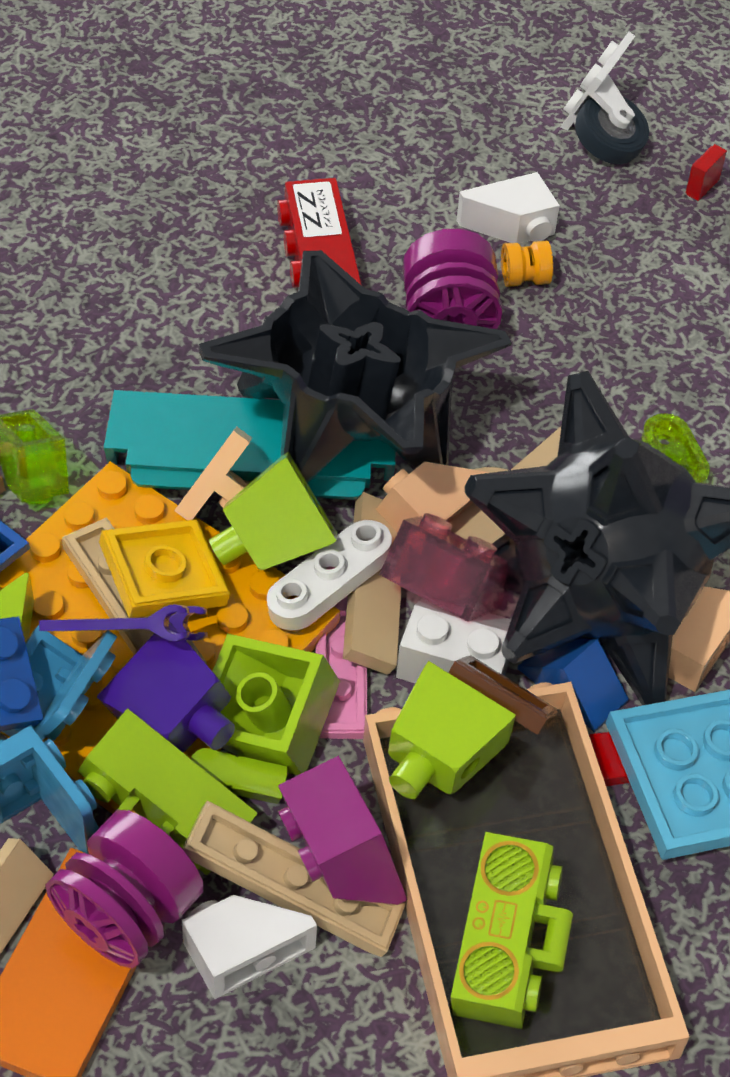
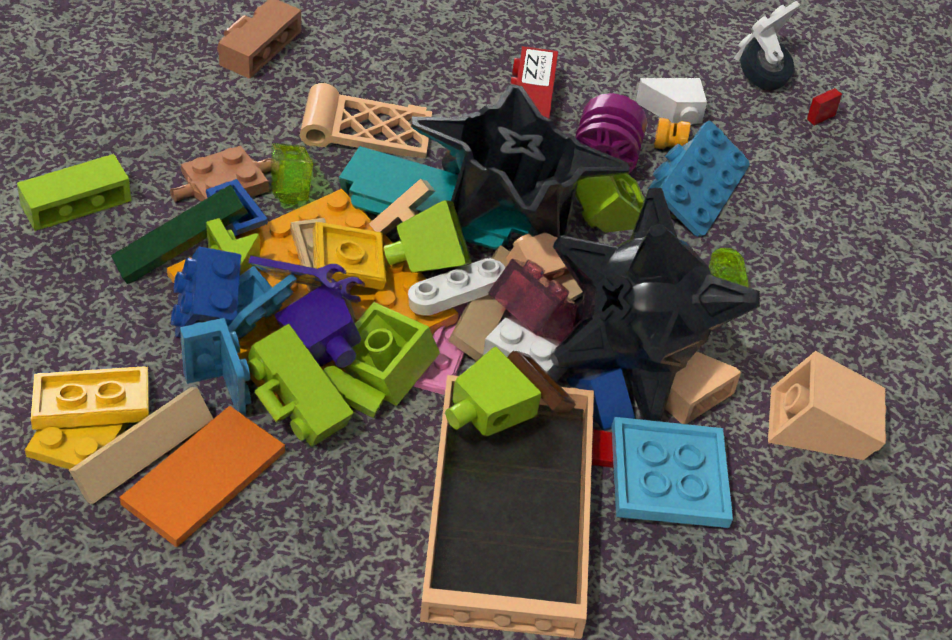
camera: 15 degrees right, 5 degrees down
magenta wheel [45,809,203,968] -> none
tan tile [182,800,406,957] -> none
white slope [182,895,317,999] -> none
magenta slope [278,755,407,905] -> none
lime piece [451,832,573,1029] -> none
none -> light nougat piece [300,83,432,158]
none -> lime slope [575,174,645,233]
none -> dark azure bracket [648,121,750,237]

